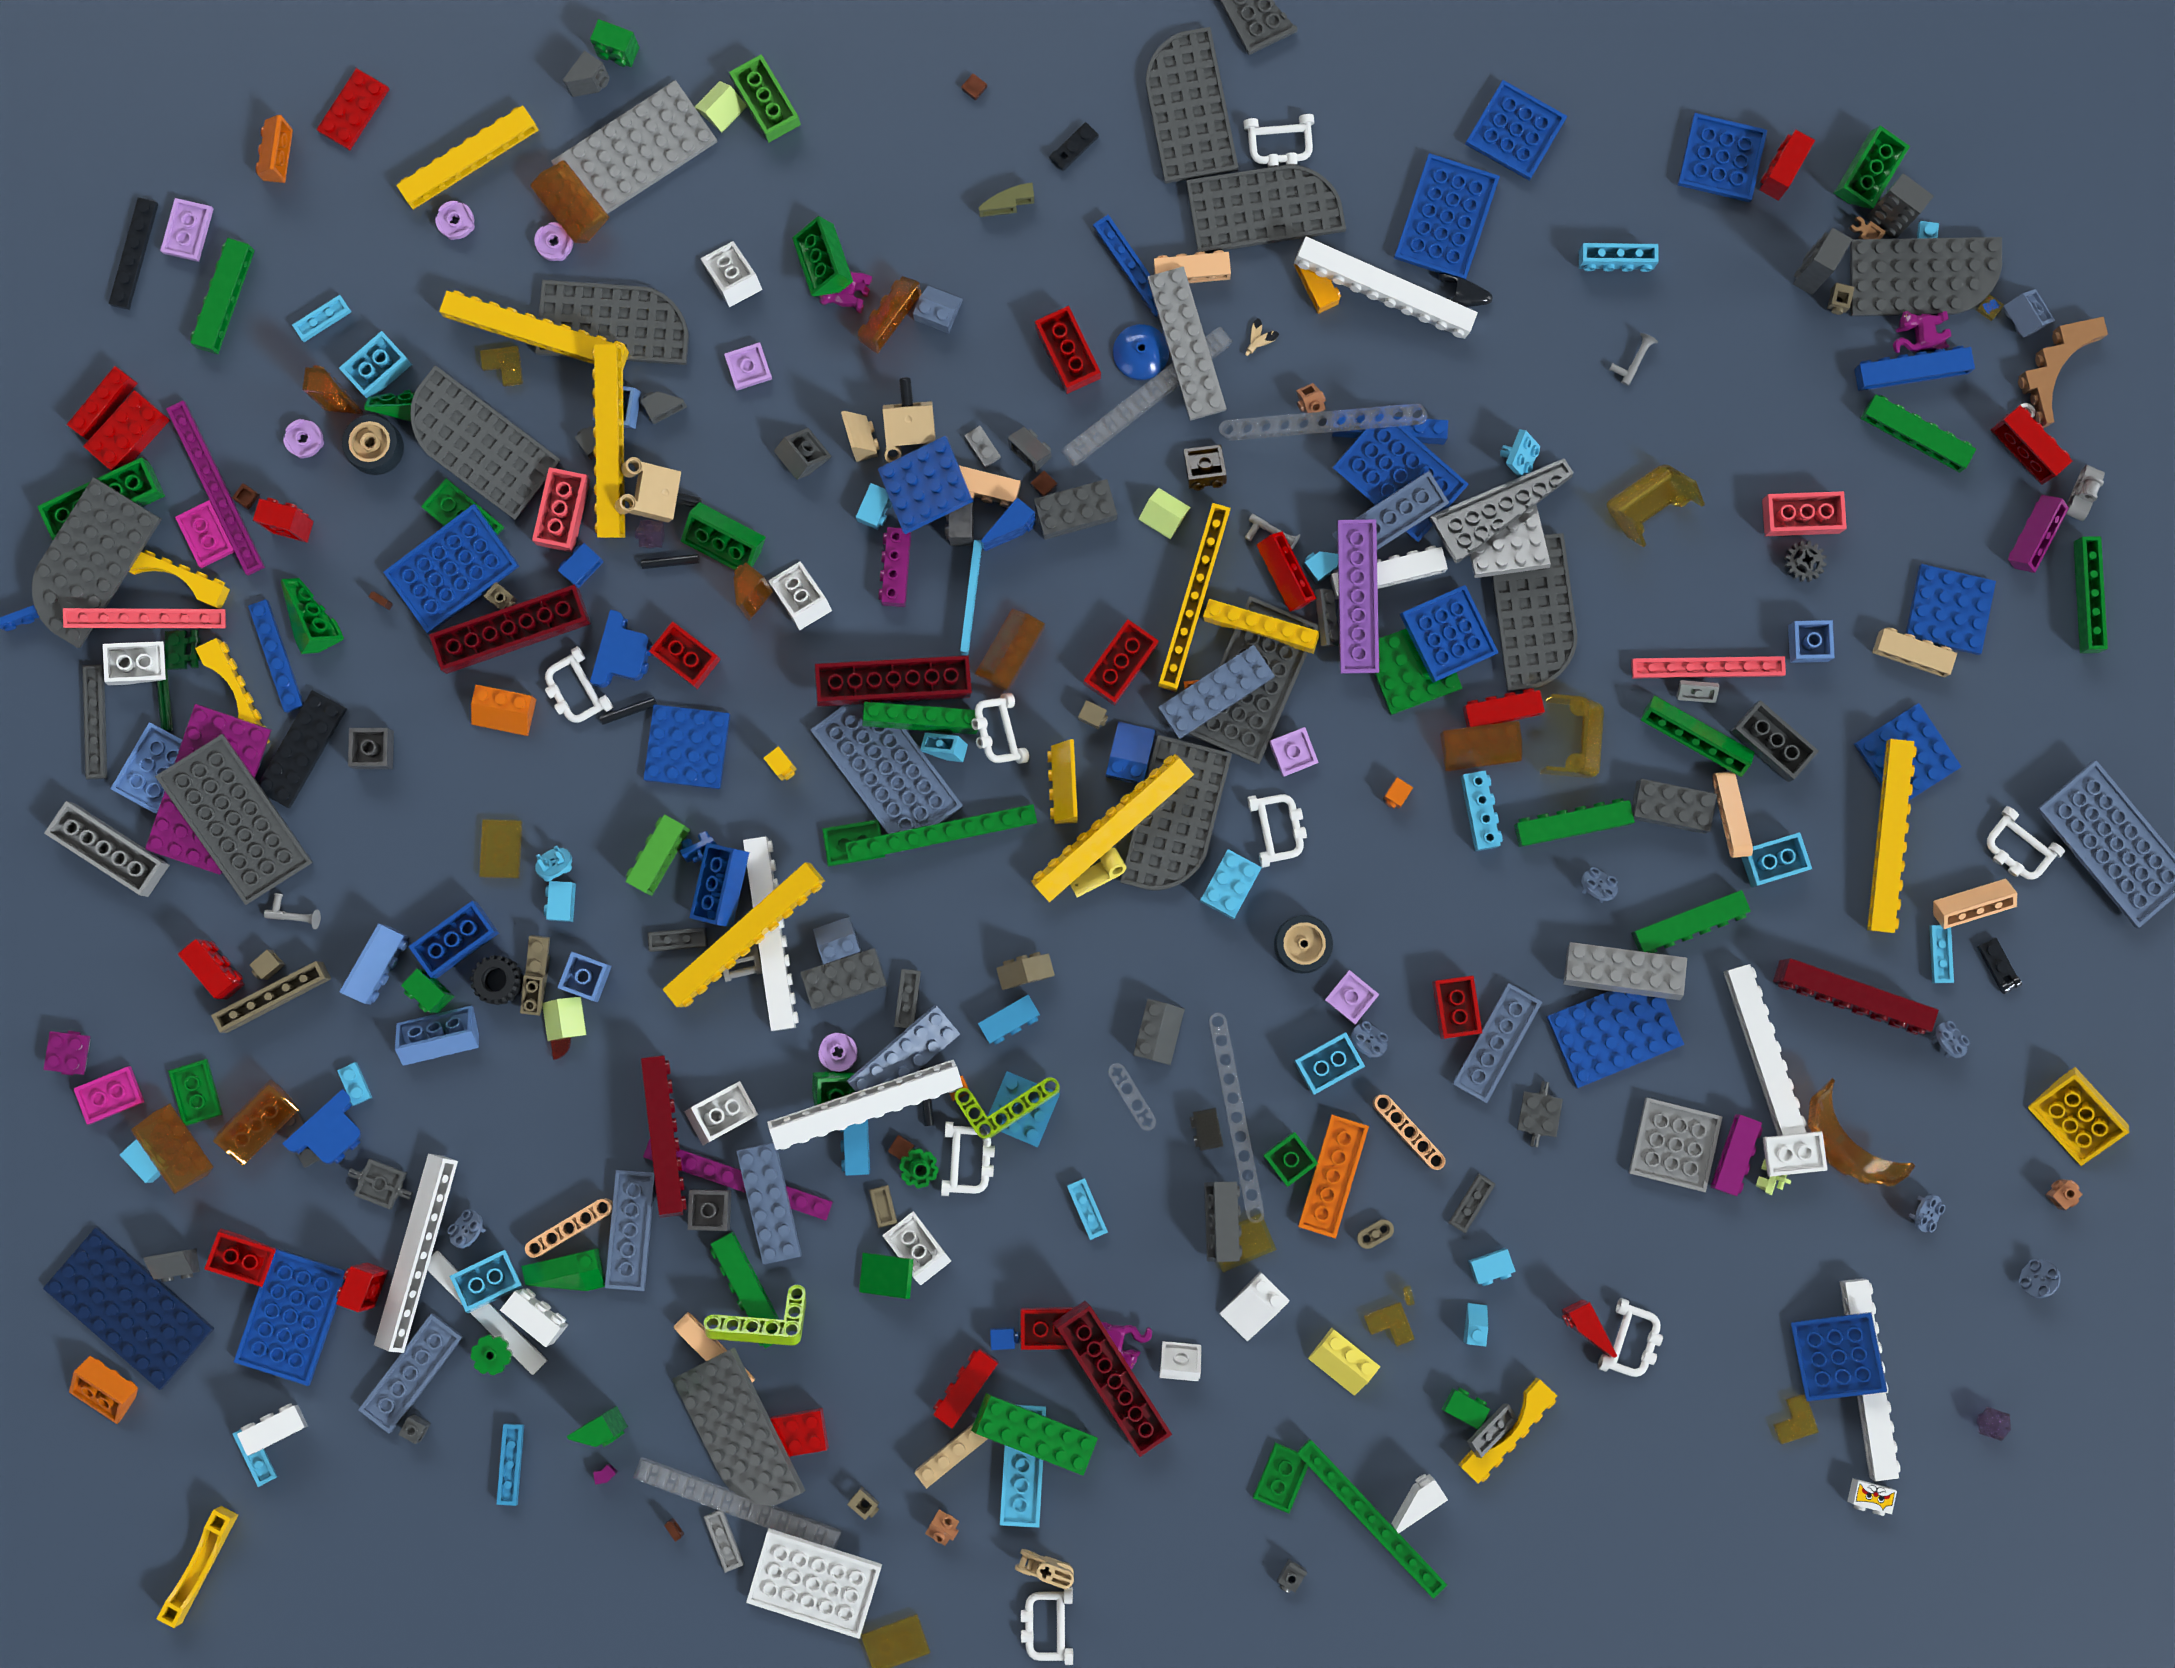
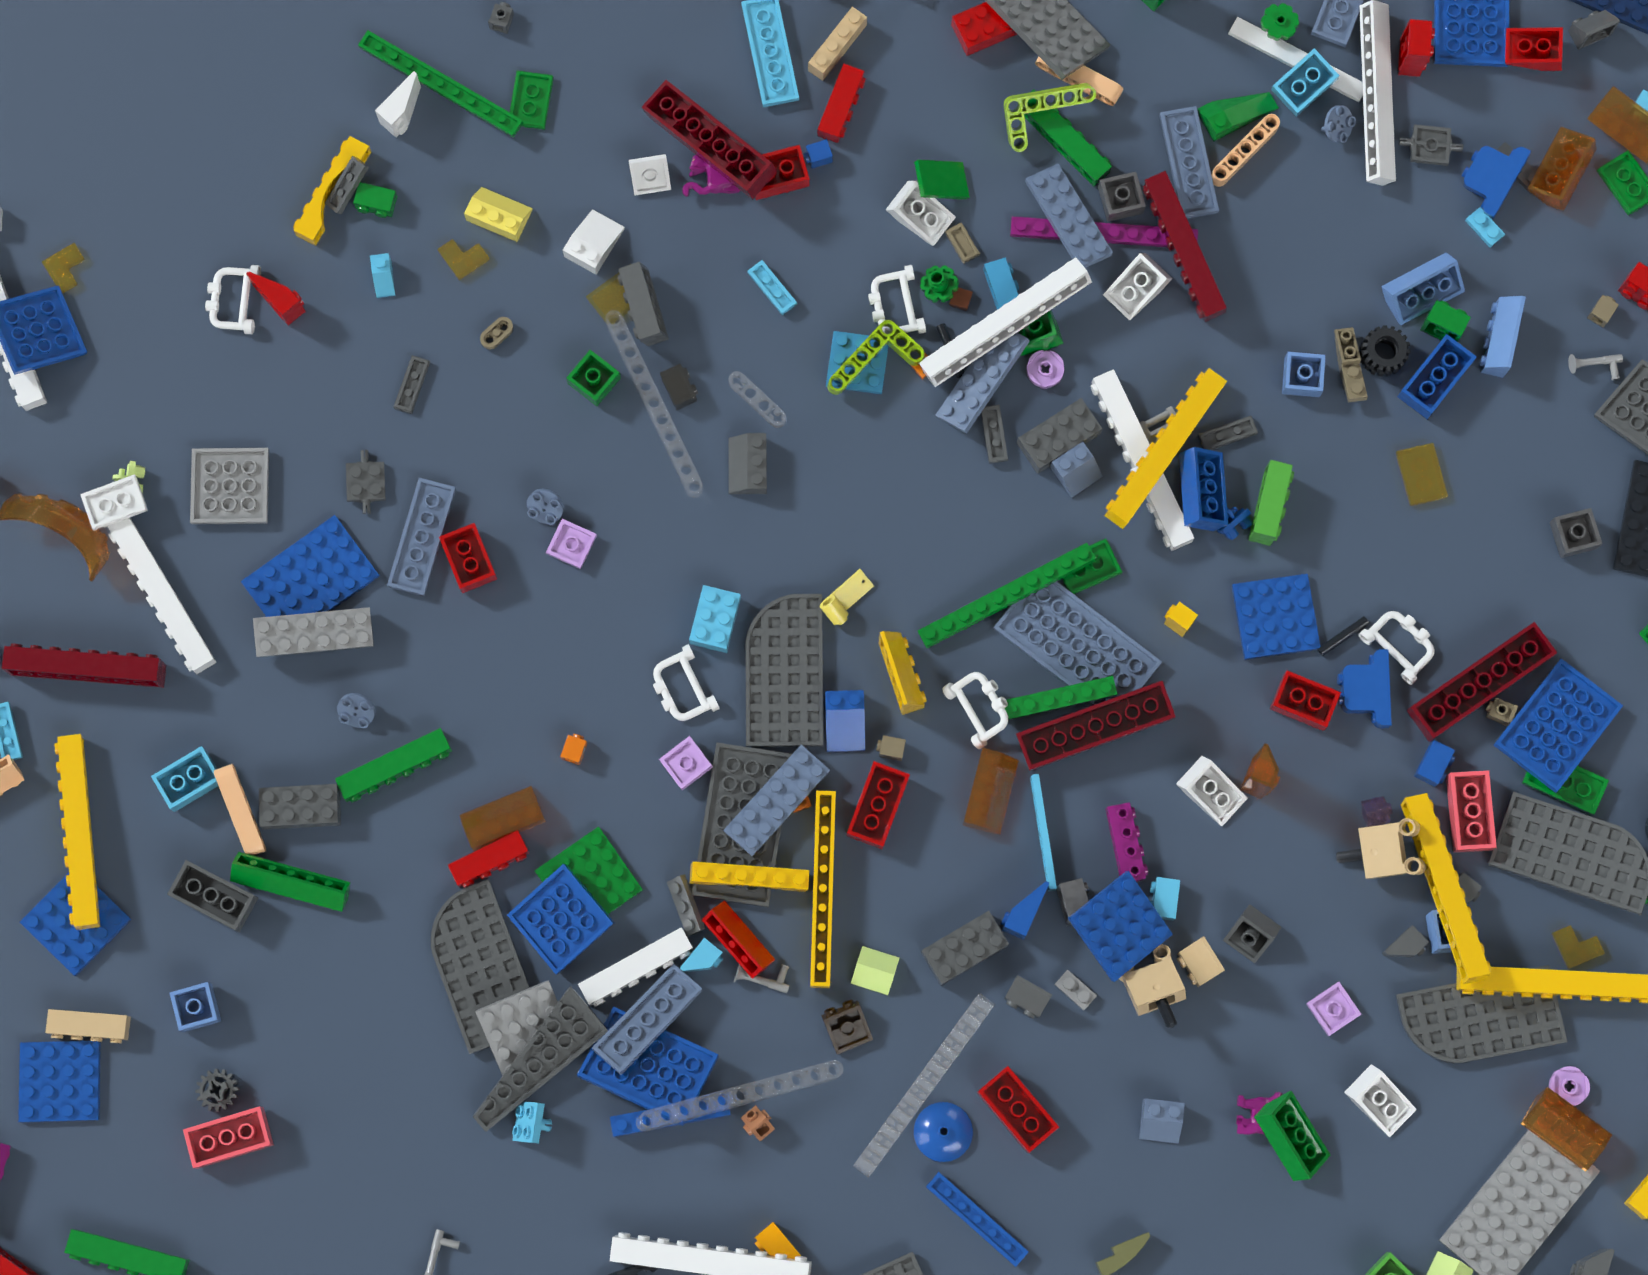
camera: 165 degrees right, 5 degrees down
dark tan brick [211,961,331,1033] -> none
copper tile [368,591,392,610] -> none
orange slope [471,685,537,736] -> none
white brick [500,1288,568,1347] -> none
medium azure plate [535,846,572,882] -> none
yellowish green slope [542,997,587,1041] -> none
medium azure brick [544,881,576,922] -> none
clear red tile [551,1038,571,1060] -> none
black piece [641,554,700,569] -> none
green slope [680,502,766,576] -> none
clear orange slope [858,276,921,354] -> none
medium azure slope [920,733,968,762] -> none
light nougat brick [959,466,1021,508] -> none
green brick [971,1393,1098,1476] -> none
dark azure brick [978,995,1040,1045] -> none
dark tan brick [996,952,1055,990] -> none
copper tile [1031,471,1057,496] -> none
yellow brick [1031,754,1194,902] -> none
light grey plate [1147,266,1227,421] -> none
light nougat brick [1153,250,1231,283] -> none
tan piece [1245,318,1279,356] -> none
wheel [1274,915,1333,974] -> none
medium azure brick [1294,1032,1365,1095] -> none
orange plate [1298,1114,1369,1239] -> none
medium lavender plate [1337,519,1379,674] -> none
light nougat beam [1372,1094,1446,1170] -> none
clear yellow tile [1403,1285,1415,1306] -> none
medium azure brick [1460,770,1503,851] -> none
medium azure brick [1468,1248,1516,1286] -> none
clear yellow windscreen [1541,694,1604,778] -> none
clear yellow windscreen [1607,465,1705,547] -> none
coral plate [1631,656,1786,679] -> none
green brick [1631,890,1751,953] -> none
light grey plate [1677,680,1720,703] -> none
magenta brick [1710,1114,1763,1196] -> none

